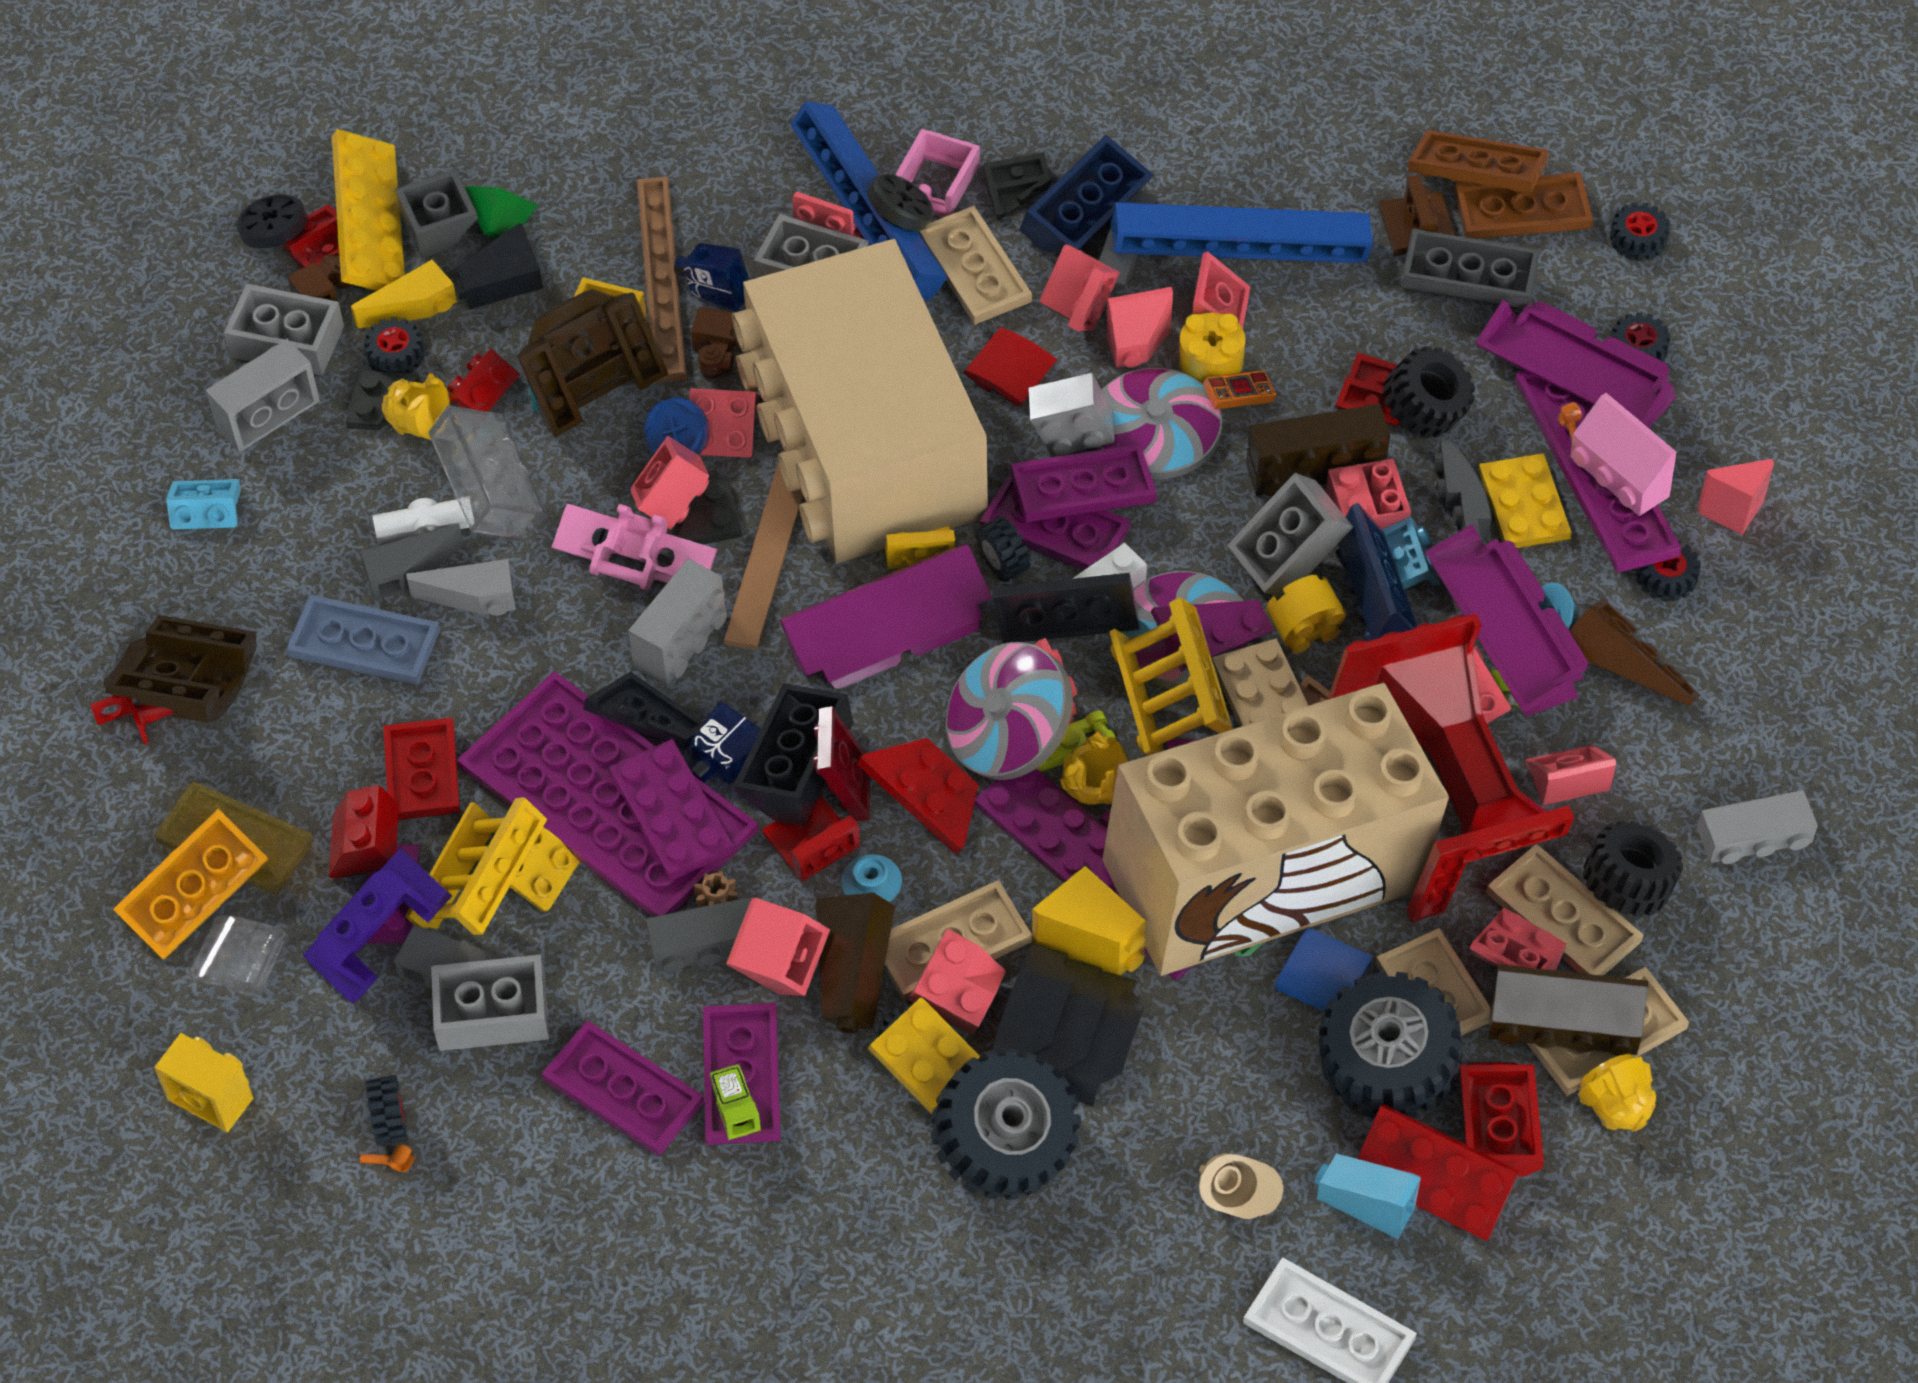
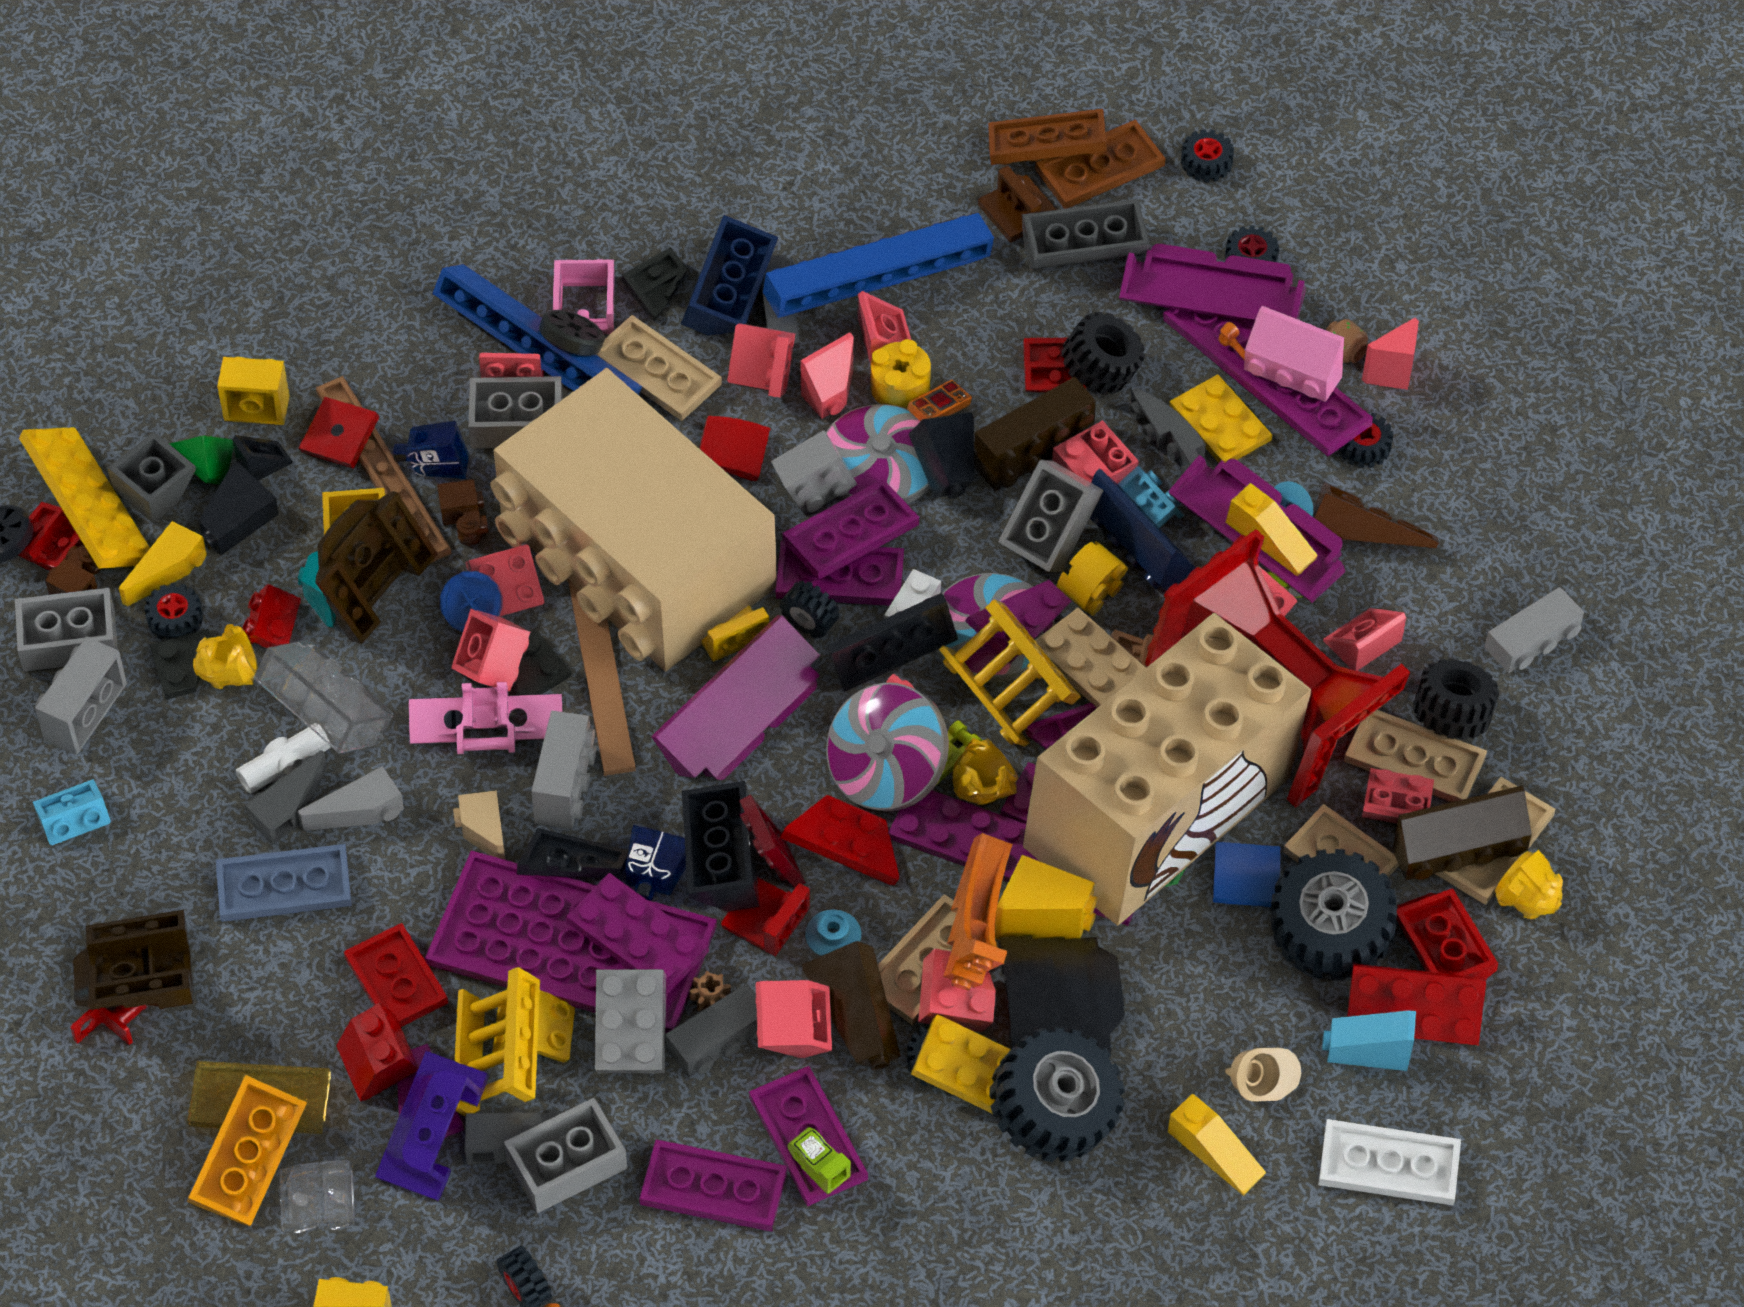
camera: 25 degrees left, 0 degrees up
none -> yellow brick [217,357,290,425]
none -> black slope [232,435,293,481]
none -> red tile [299,397,380,469]
none -> tan slope [453,790,505,860]
none -> light grey brick [595,970,666,1074]
none -> black slope [908,412,974,499]
none -> orange arch [943,833,1013,991]
none -> yellow slope [1168,1093,1266,1195]
none -> yellow slope [1225,483,1318,576]
none -> medium nougat head [1326,319,1368,363]

